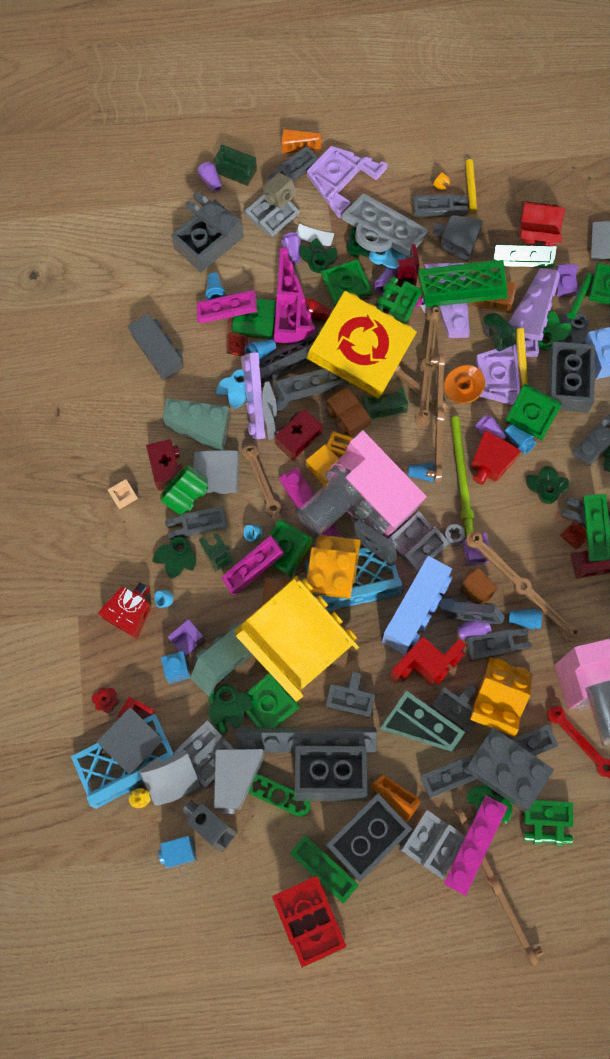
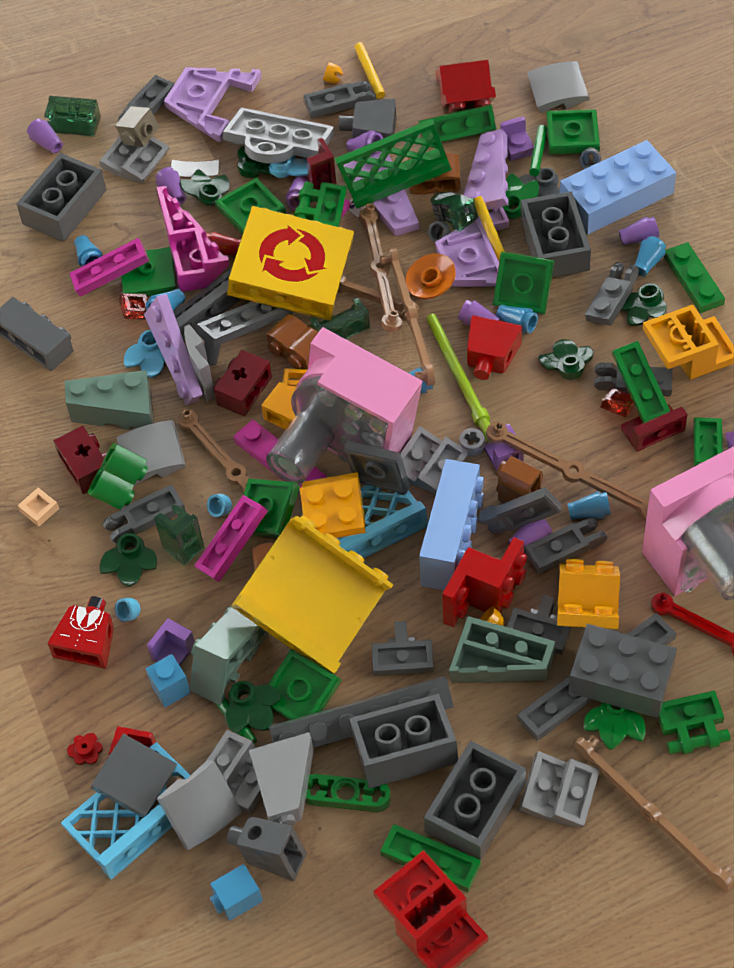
camera: 15 degrees left, 15 degrees down
yellow axle [128,788,151,808] -> none
dark grey hinge [186,192,241,238] -> none
orange slope [281,129,322,153] -> none
orange slope [371,775,421,823] -> none
dark pink plate [444,796,507,896] -> none
none -> medium lavender cone [346,131,383,156]
none -> dark grey hinge [428,221,451,242]
none -> light orange hinge [480,607,505,626]

